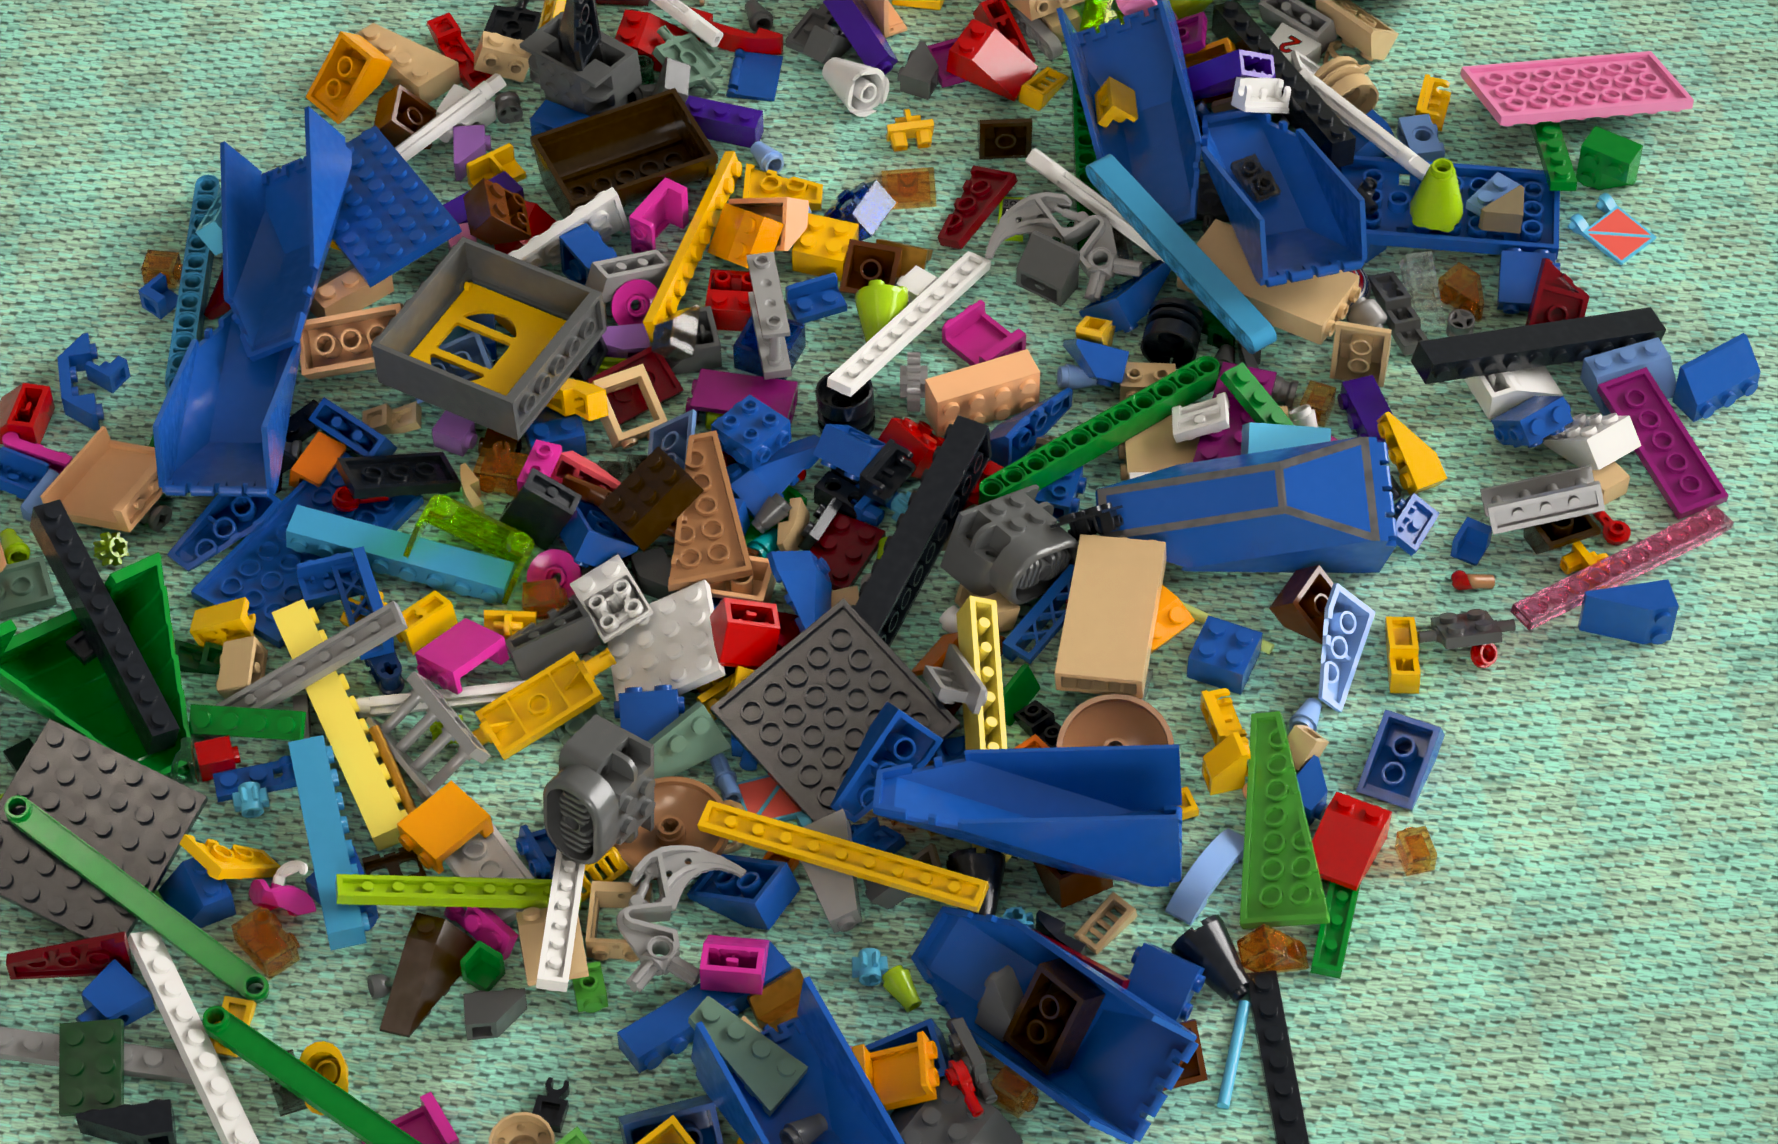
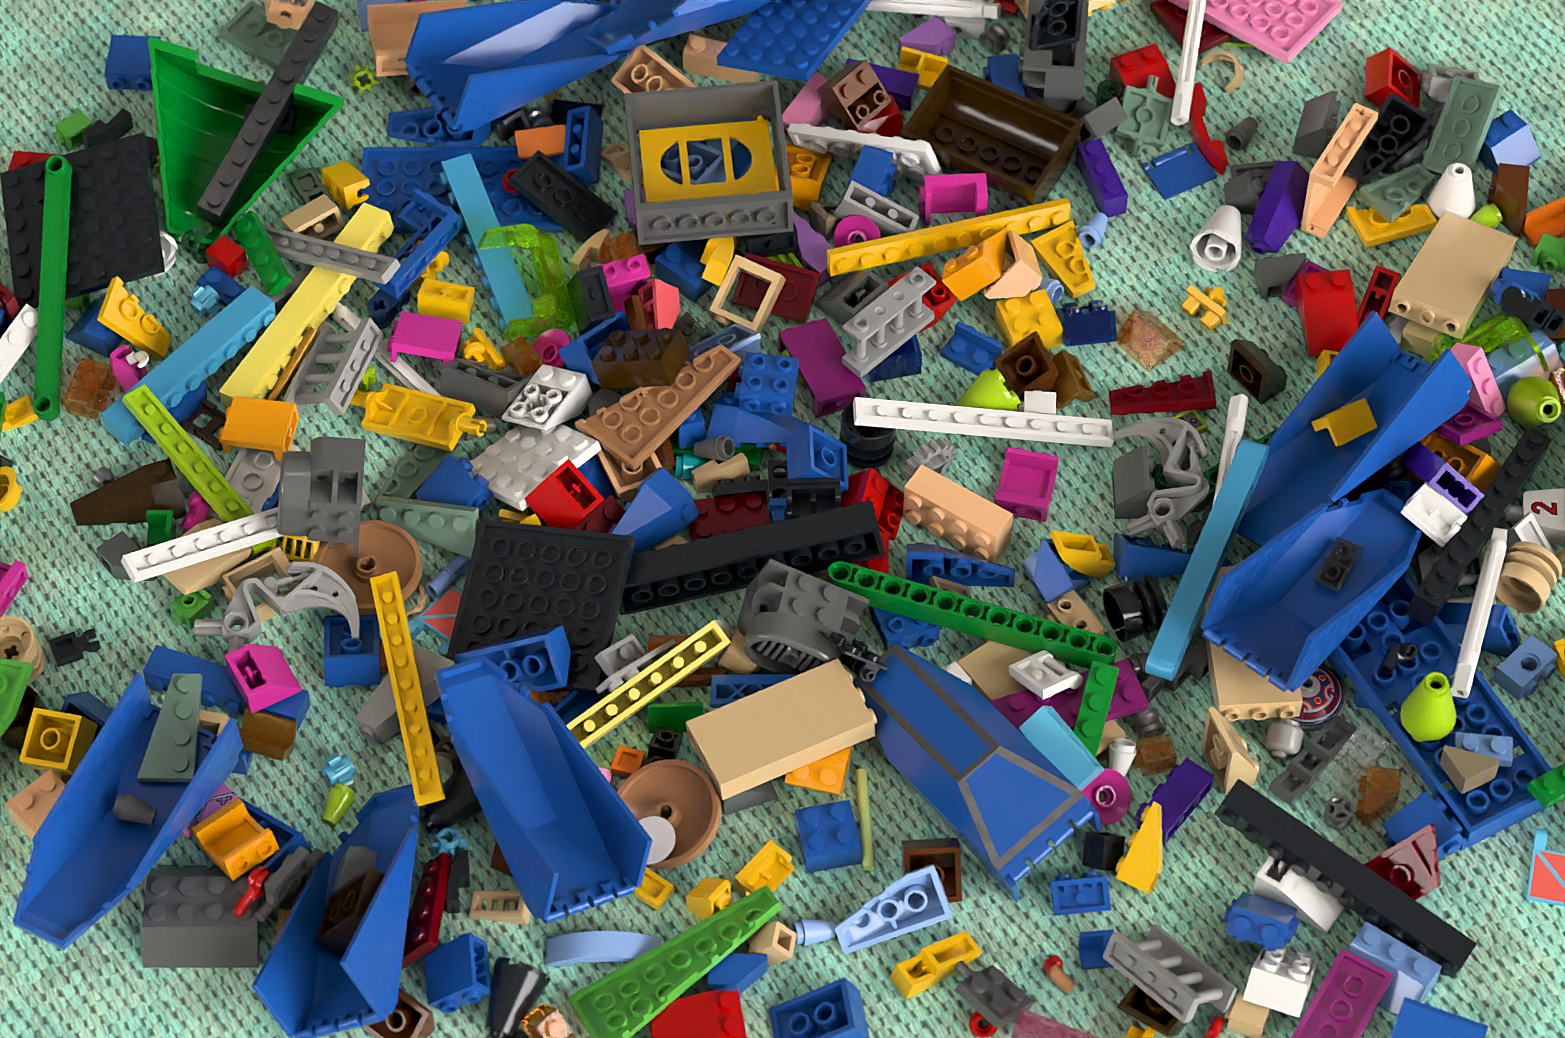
camera: 55 degrees right, 5 degrees up
clear smoke slope [652,305,700,362] -> none

